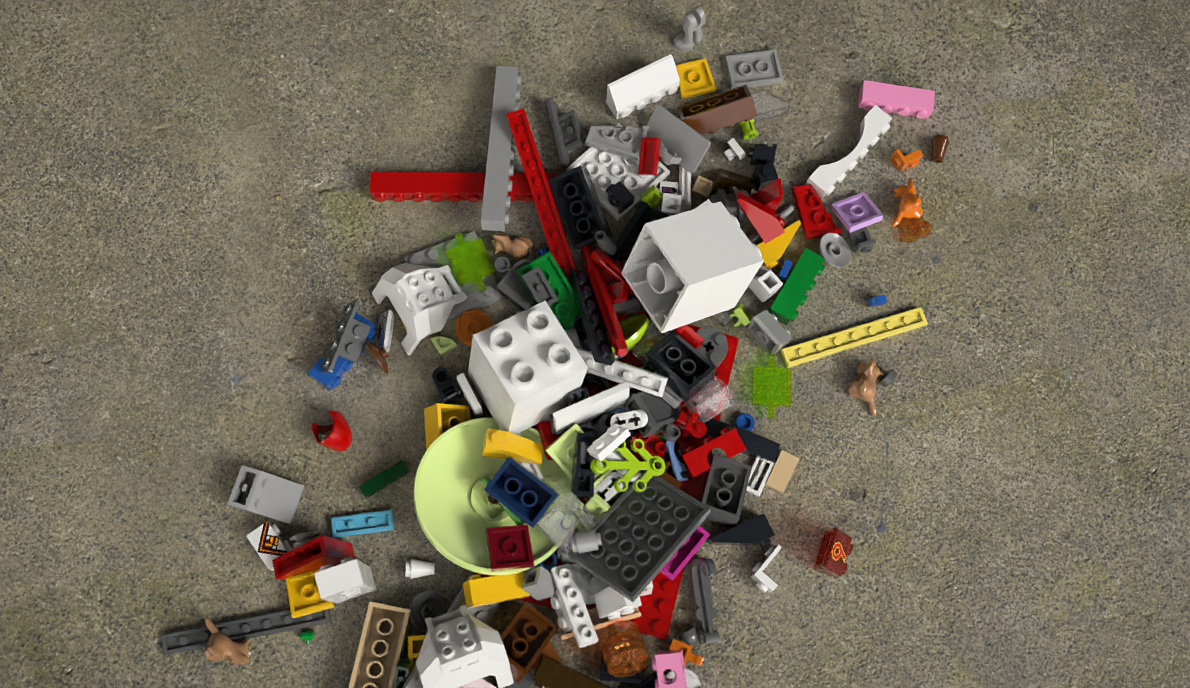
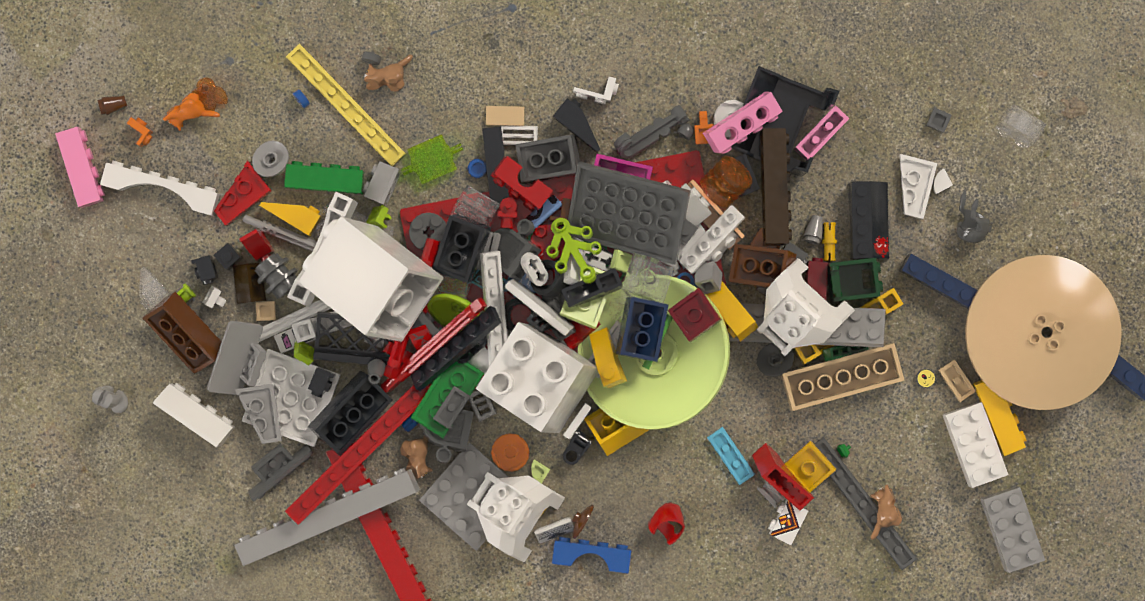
camera: 110 degrees left, 15 degrees up
light grey slope [227,465,305,524] -> none
white brick [314,557,377,603] -> none
dark grey bracket [322,300,370,374] -> none
dark green piece [359,460,410,498] -> none
white cone [405,559,435,579] -> none
clear neon green plate [445,233,495,293] -> none
light grey brick [570,529,602,553] -> none
white plate [587,424,631,461] -> none
red tile [638,138,661,176] -> none
yellow tile [675,58,716,100] -> none
light grey tile [724,49,784,89] -> none
slope [735,191,785,244] -> none
blue tile [778,259,792,283] -> none
clear red slope [813,527,853,578] -> none
lavender plate [831,192,883,233] -> none
dark grey bracket [847,227,877,254] -> none

